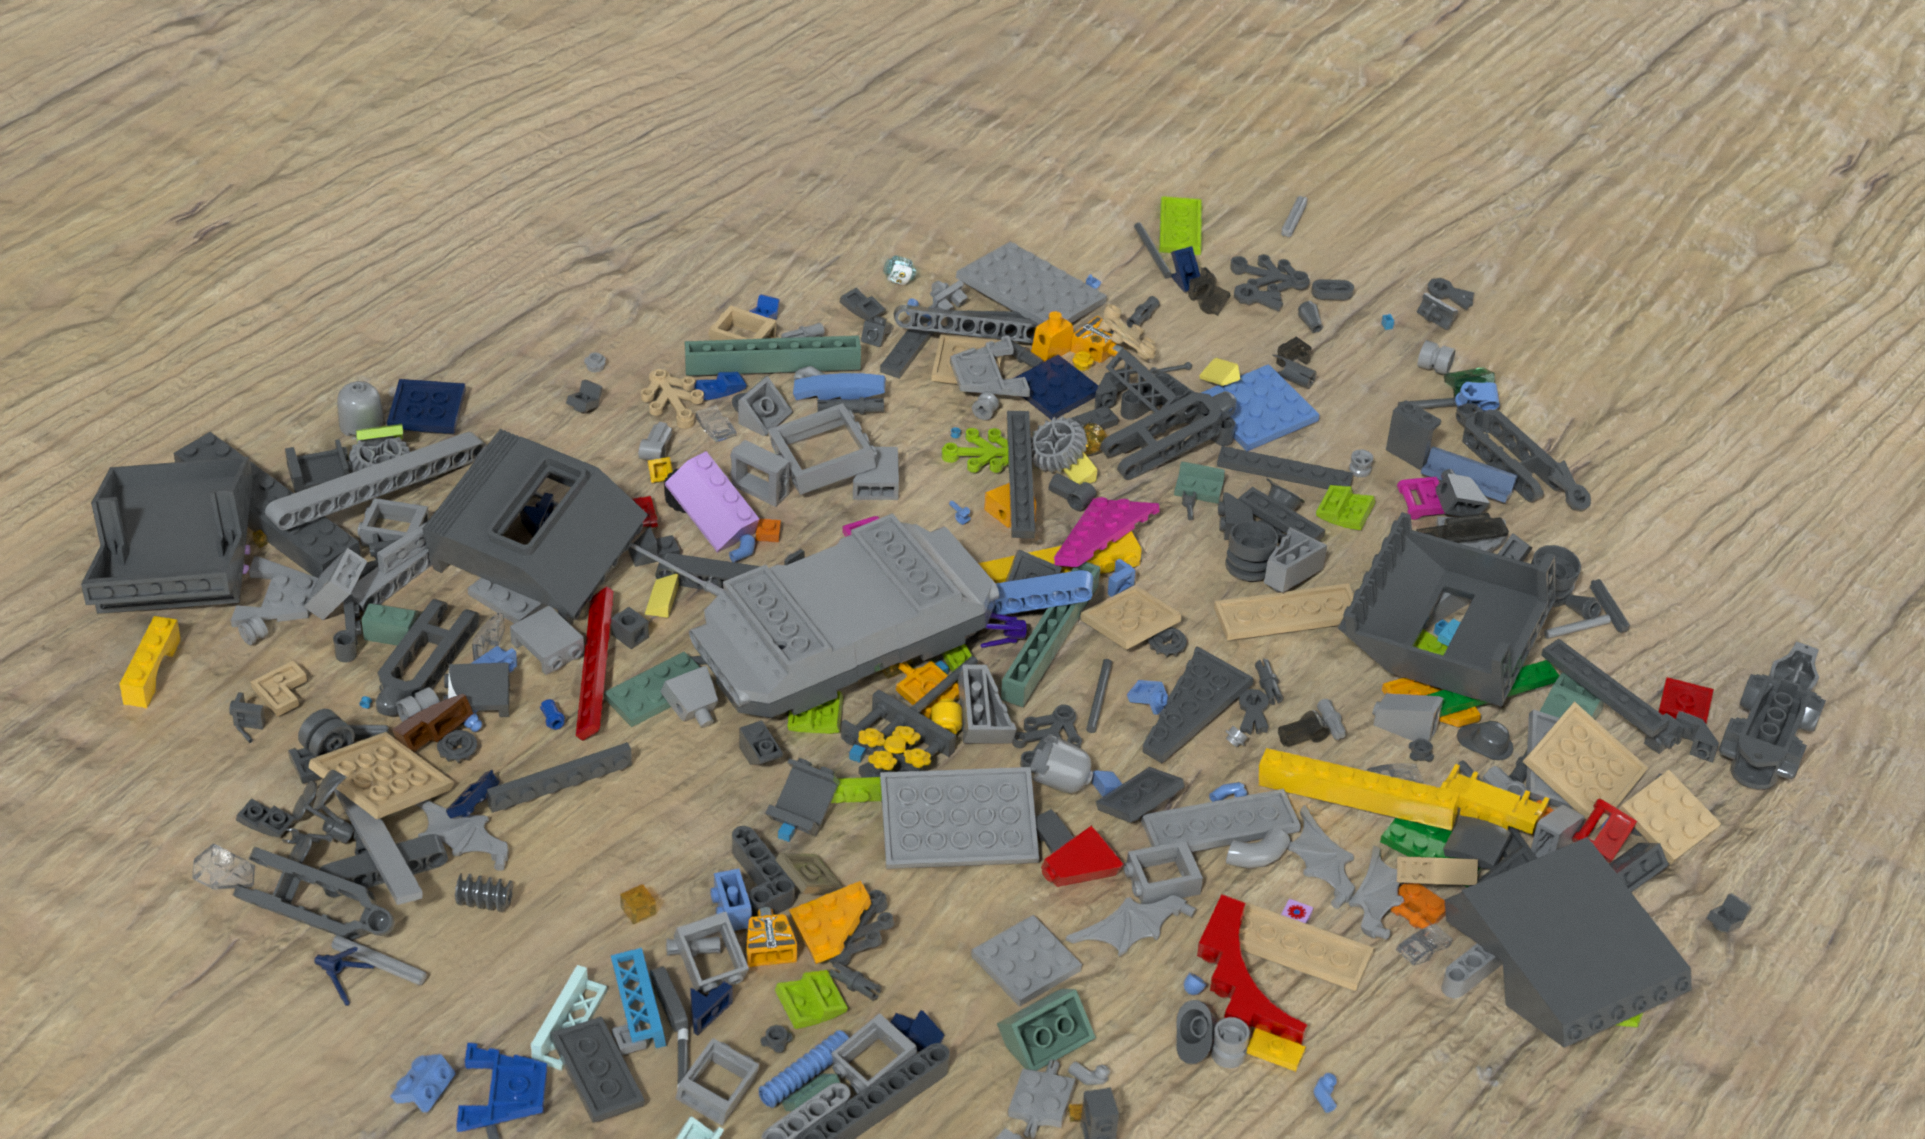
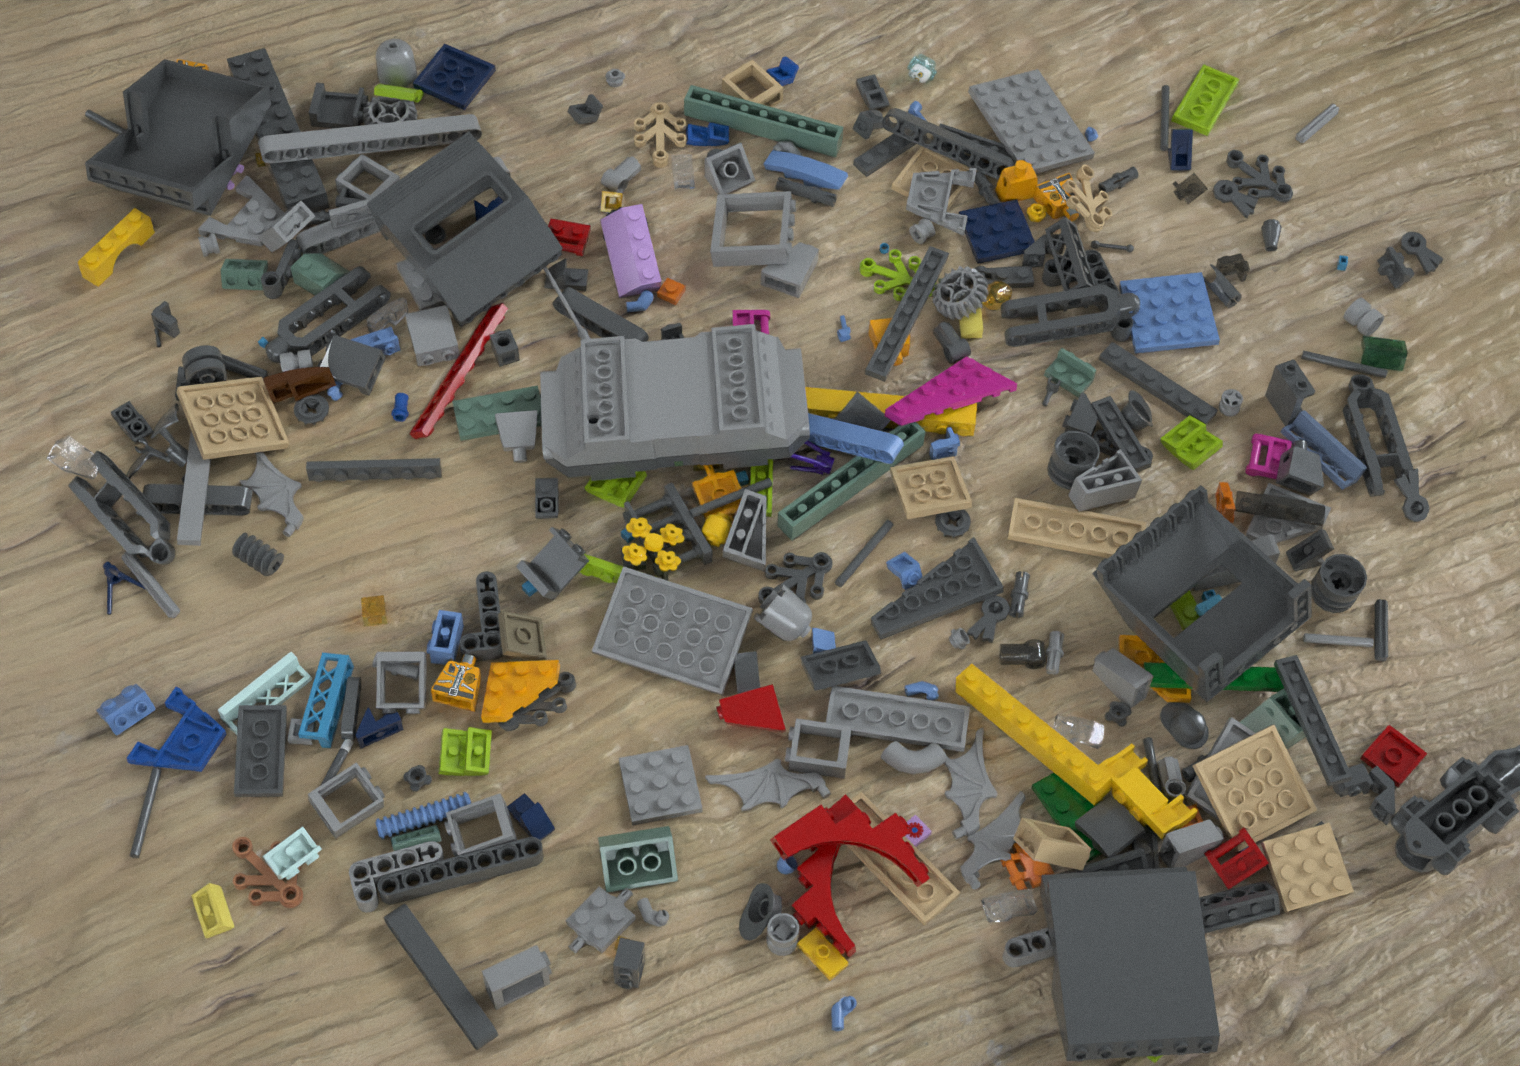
camera: 25 degrees right, 15 degrees up
tan plate [251,661,307,717] -> none
dark blue hinge [446,770,500,819] -> none
light yellow slope [645,574,679,618] -> none
light grey window [730,440,790,507] -> none
light grey axle [781,323,825,338] -> none
dark grey pin [829,962,882,1001] -> none
light grey hips [928,280,968,310] -> none
clear smoke bracket [1188,267,1217,301] -> none
light yellow slope [1199,358,1240,386] -> none
dark grey plate [1311,279,1354,300] -> none
medium blue piece [1455,382,1500,410] -> none
dark grey cone [1566,594,1601,619] -> none
dark grey bracket [1706,893,1751,933] -> none
none -> dark grey bar [85,110,126,135]
none -> sand green bracket [220,259,268,291]
none -> red arch [770,804,930,887]

